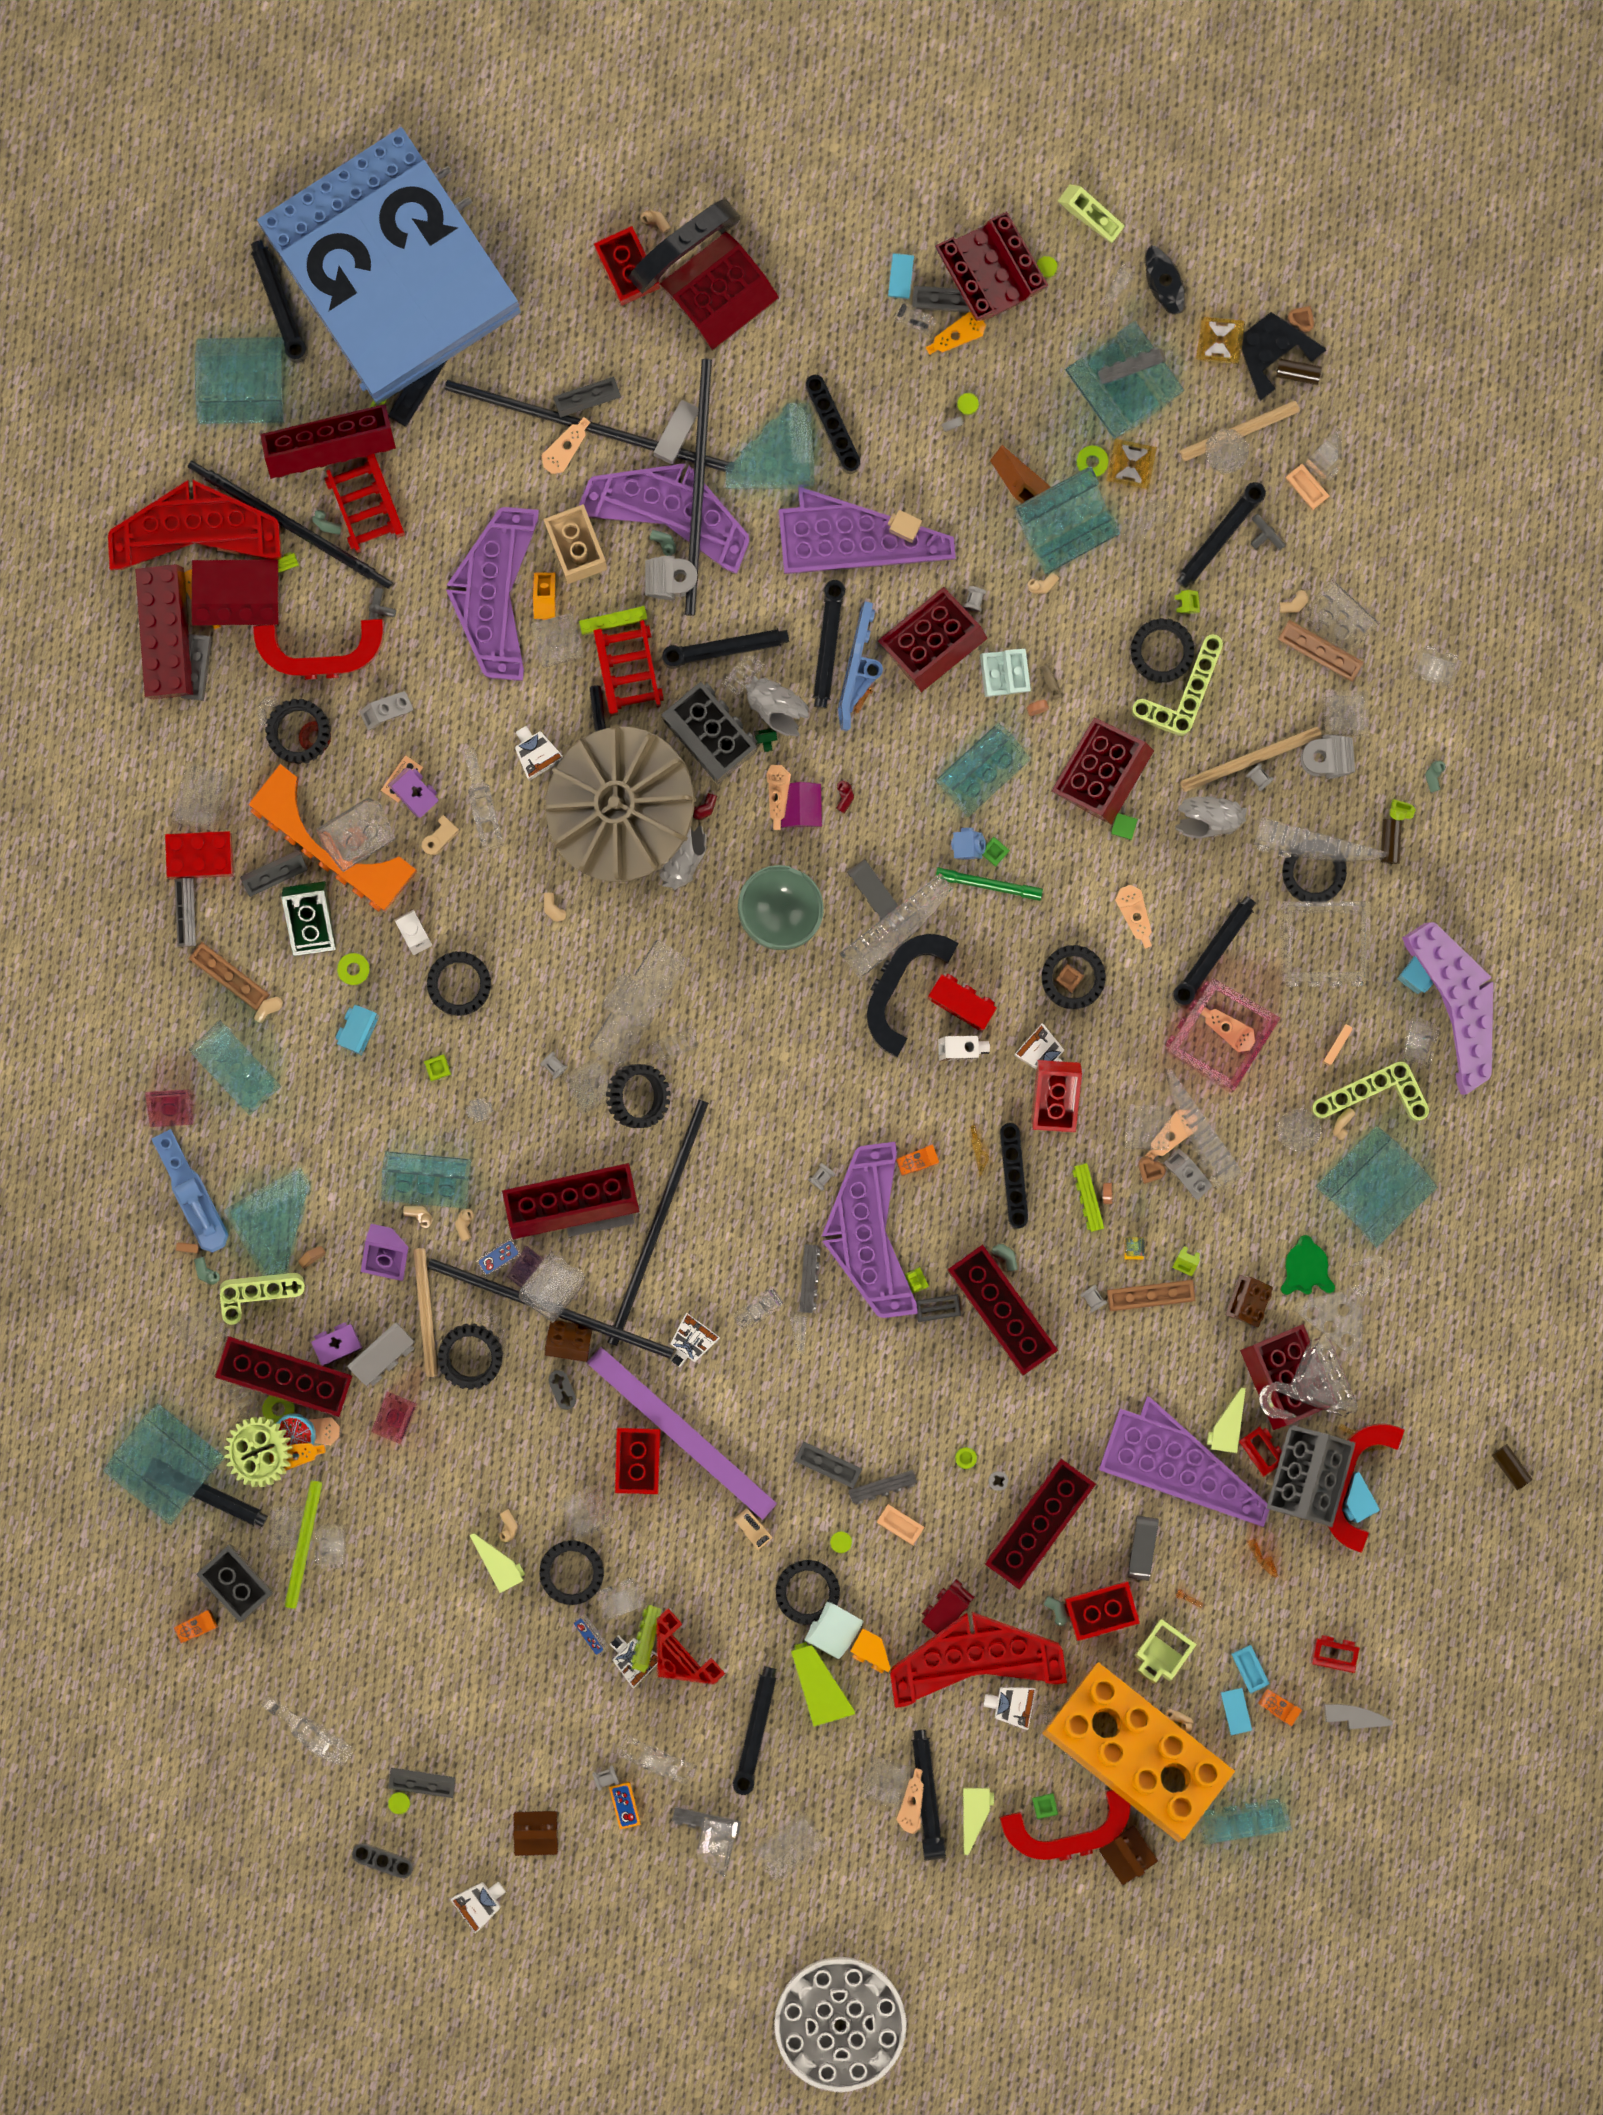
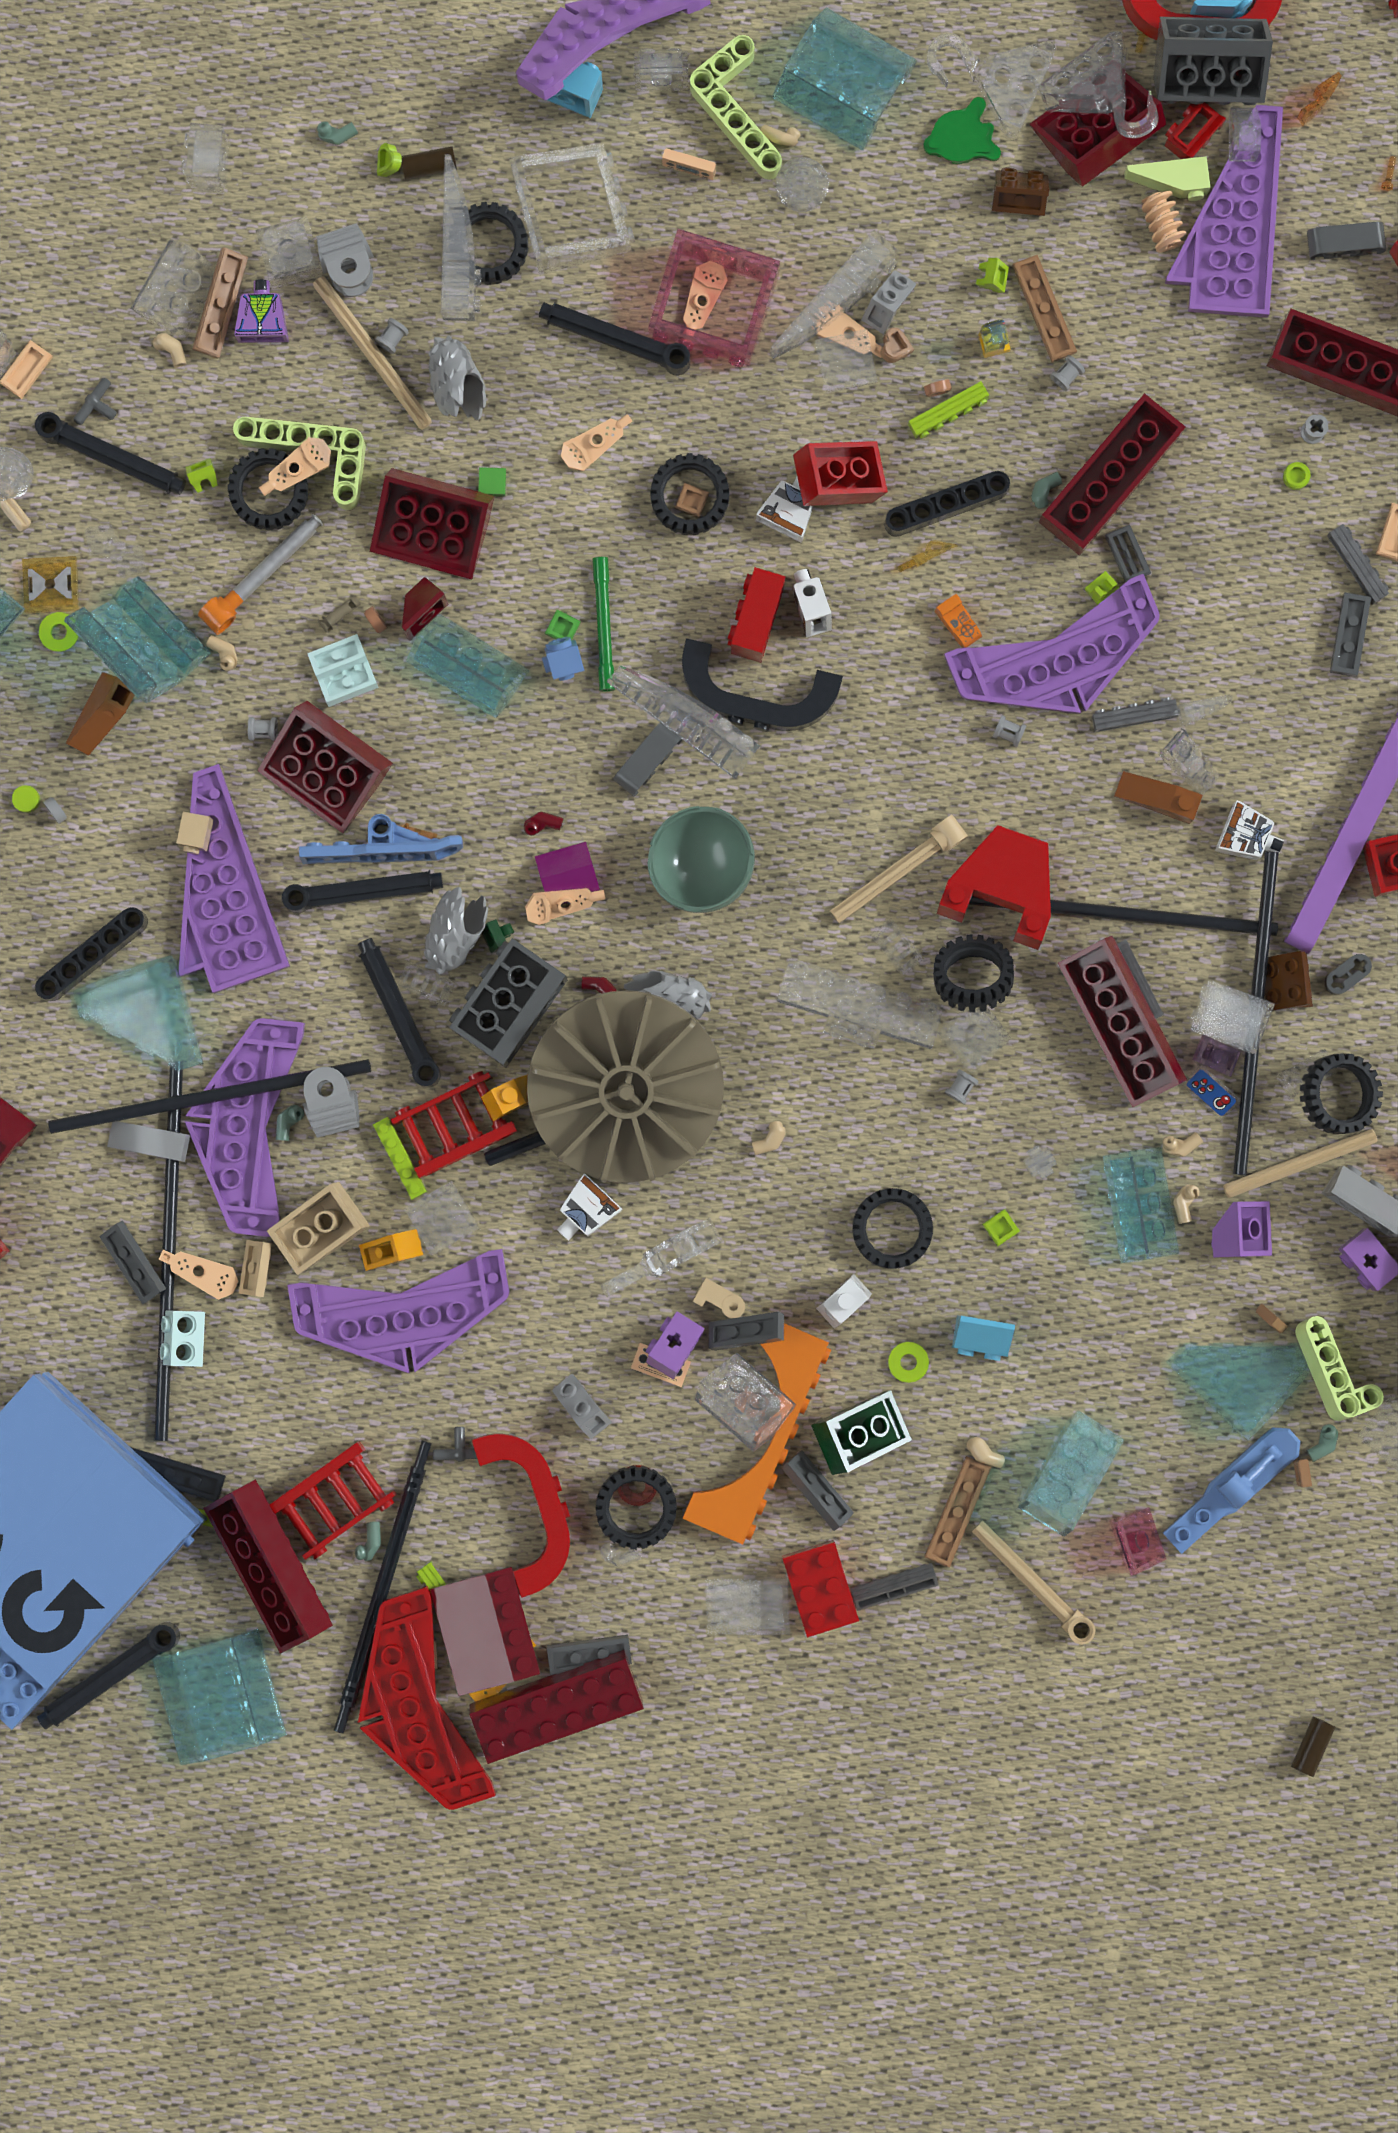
camera: 100 degrees left, 0 degrees up
none -> light aqua brick [160,1310,205,1367]
none -> flat silver piece [198,514,323,635]
none -> torso [235,279,289,343]
none -> tan plate [239,1240,272,1297]
none -> light nougat piece [259,437,331,496]
none -> dark red slope [402,577,449,641]
none -> light orange slope [481,1074,528,1121]
none -> dark grey plate [709,1312,784,1351]
none -> tan piece [830,814,968,923]
none -> red wedge [936,825,1051,950]
none -> tan piece [972,1520,1095,1645]
none -> dark orange slope [1114,771,1203,824]
none -> light nougat piece [1141,191,1186,253]
none -> clear slope [1229,107,1261,162]

